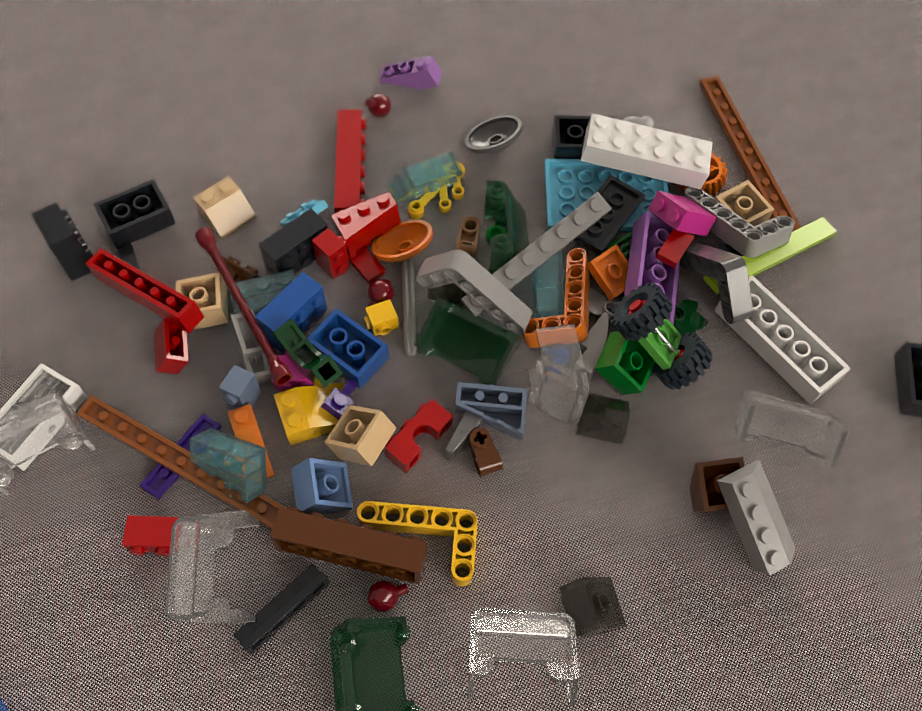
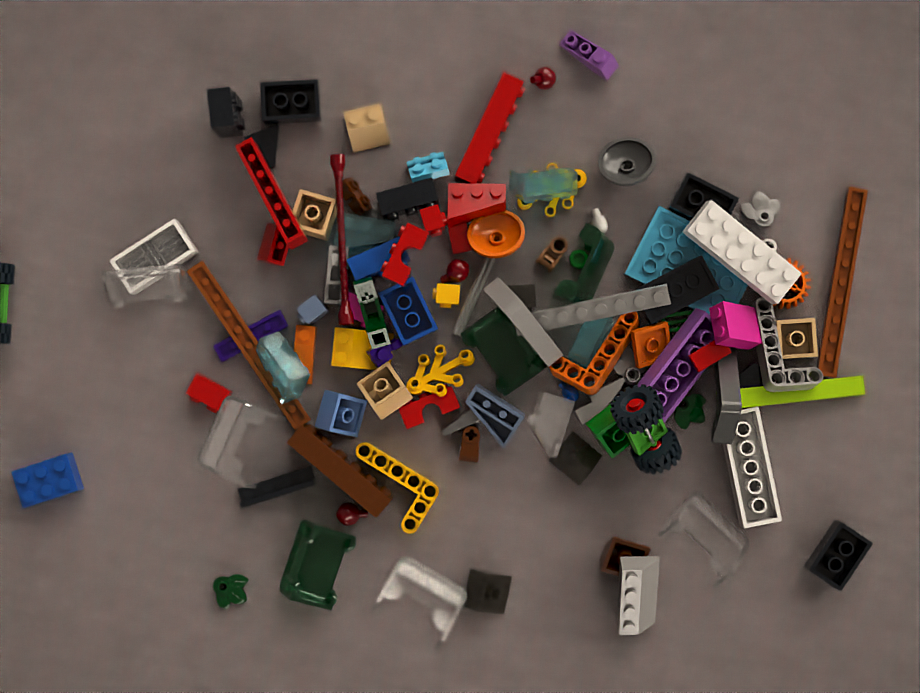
camera: 30 degrees right, 25 degrees up
none -> red arch [380,222,429,287]
none -> yellow plant [406,344,475,397]

